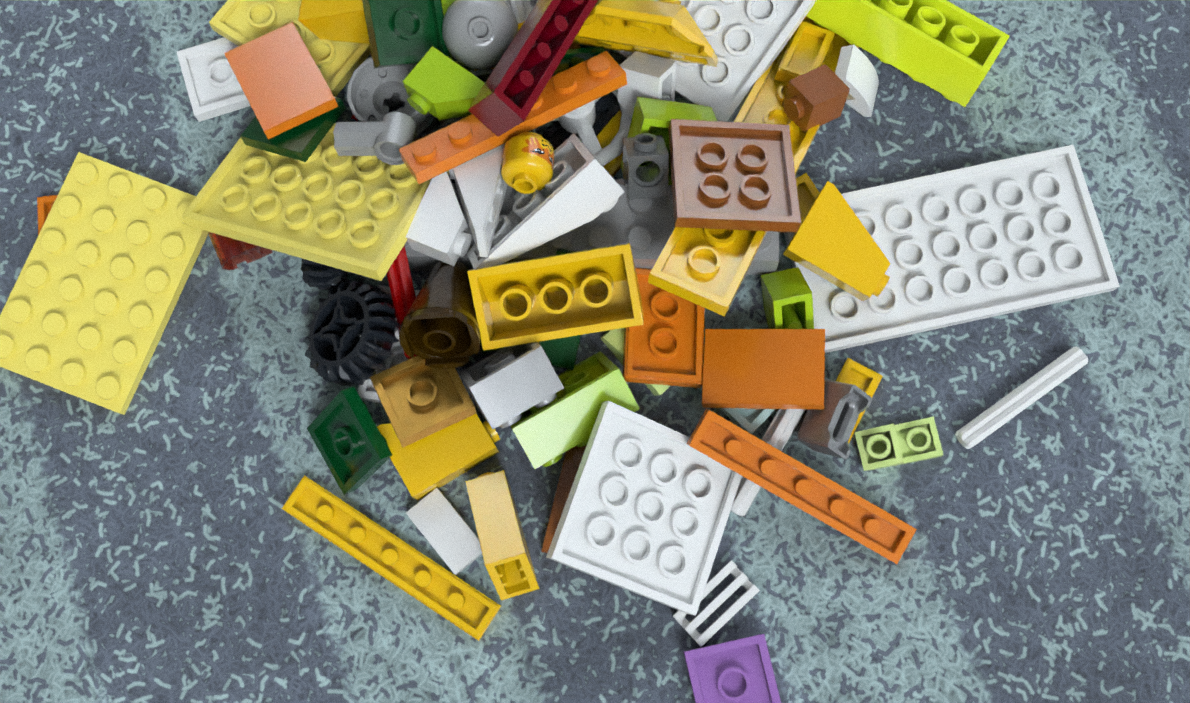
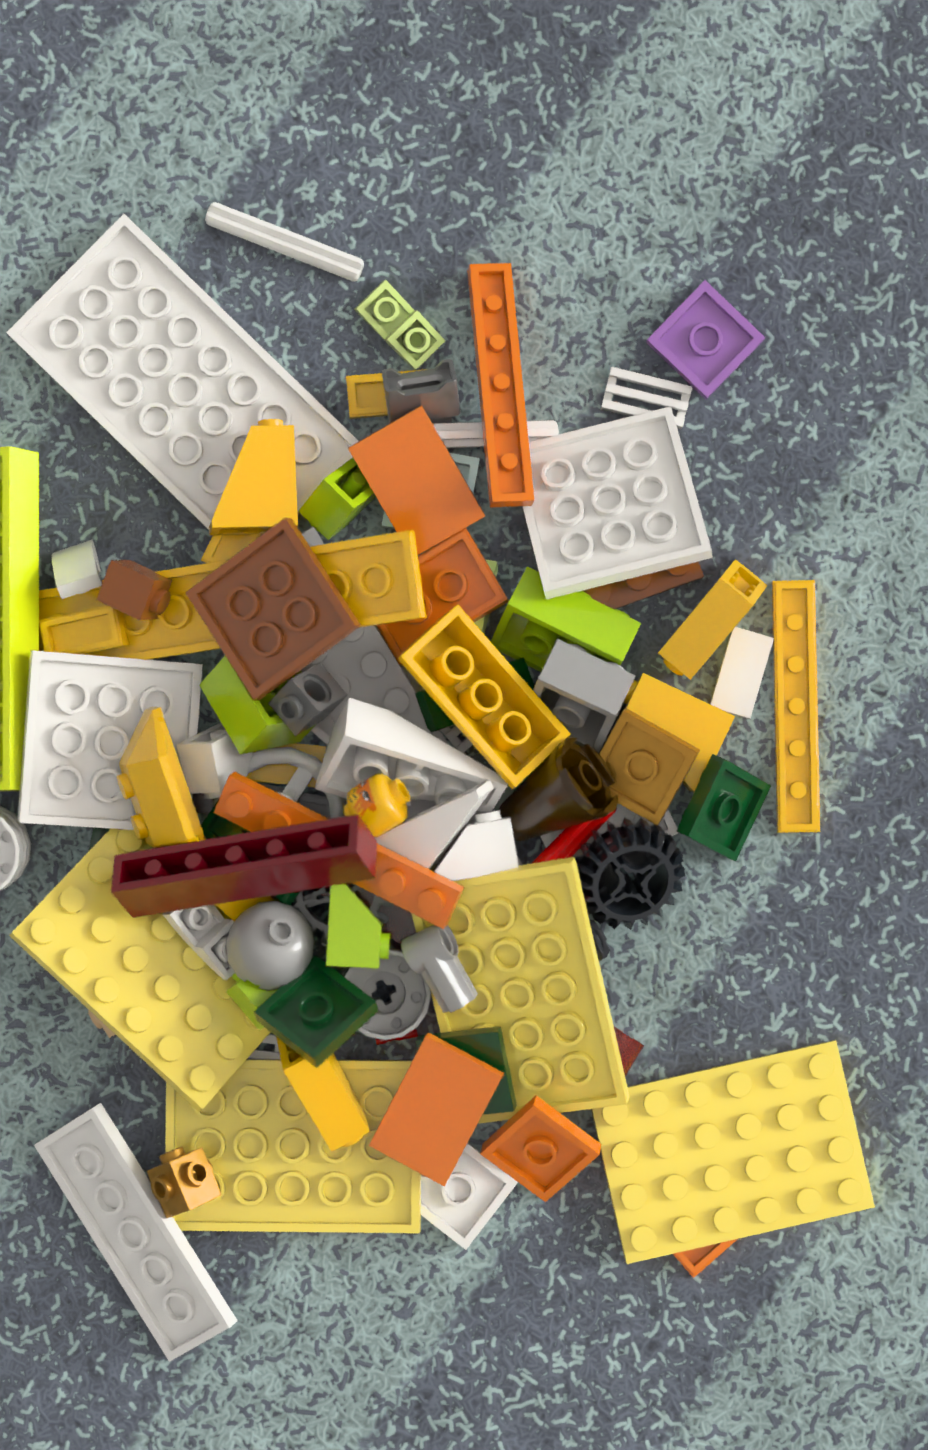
camera: 130 degrees left, 10 degrees up
none -> orange plate [480,1095,602,1202]

